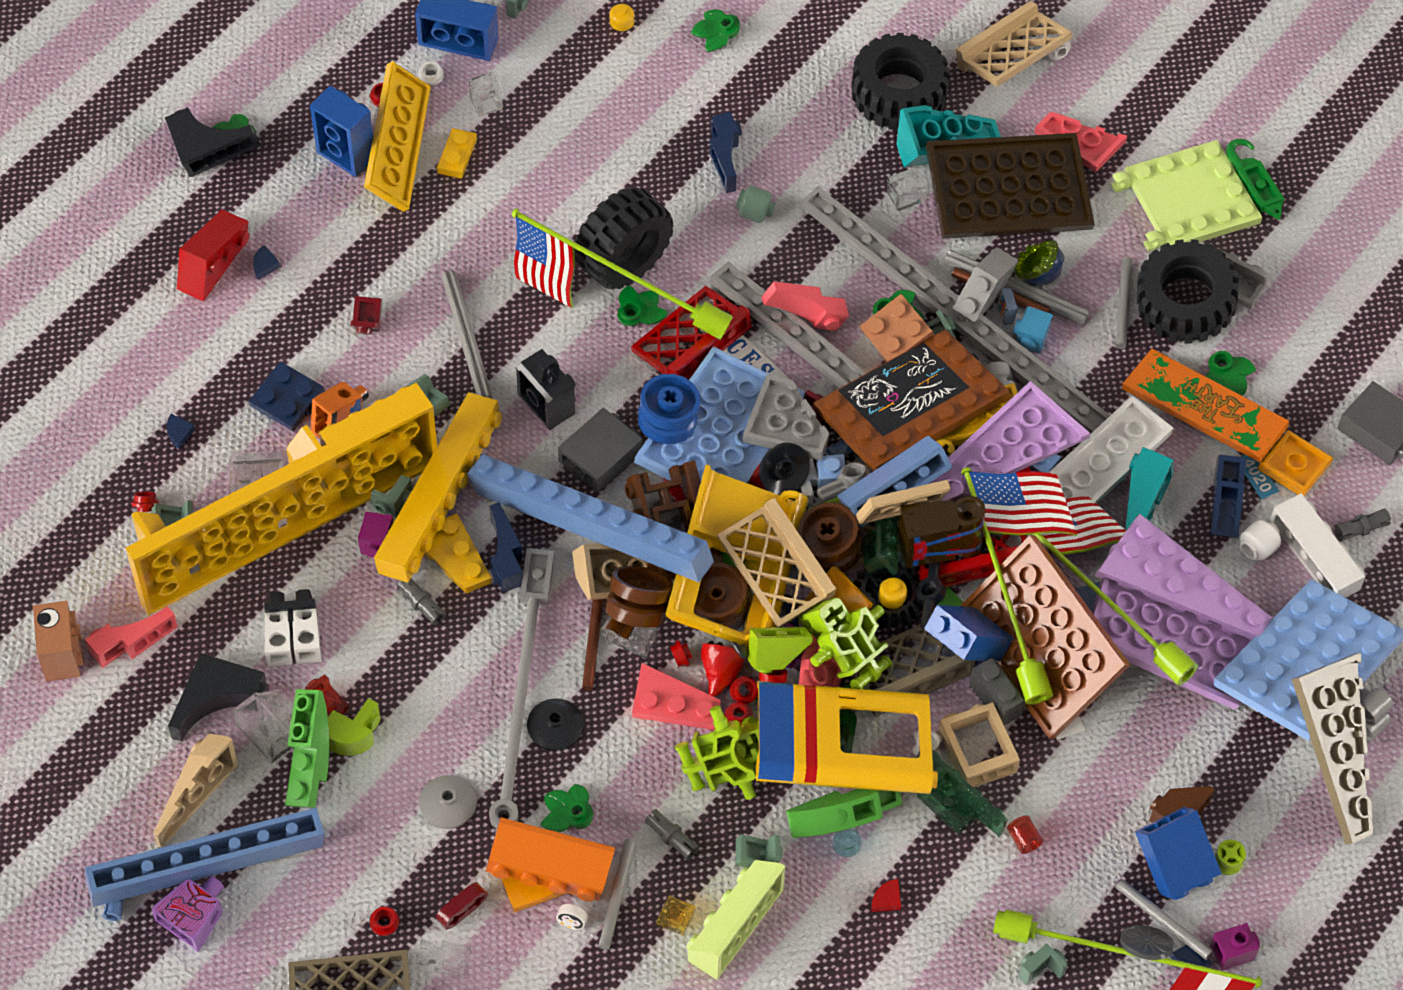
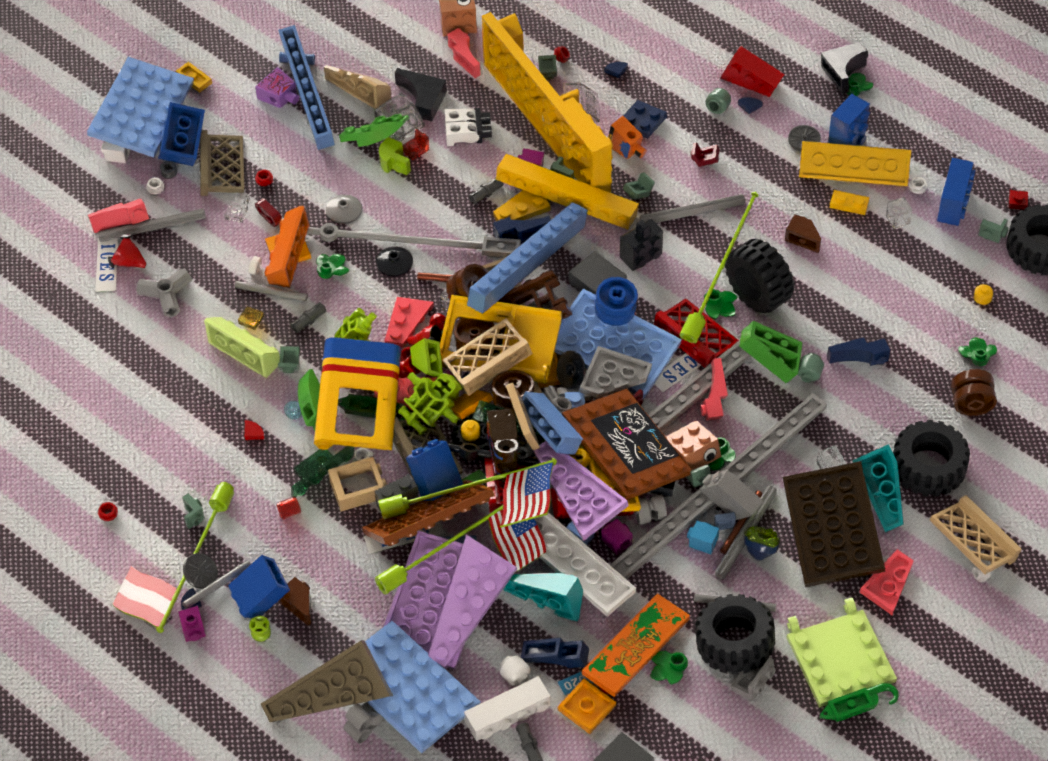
camera: 95 degrees right, 5 degrees down
none -> sand green head [705,88,731,114]
none -> bright green wedge [739,321,803,383]
none -> reddish brown slope [785,214,821,253]
none -> dark grey wheel [788,125,821,151]
none -> reddish brown wheel [951,369,997,416]

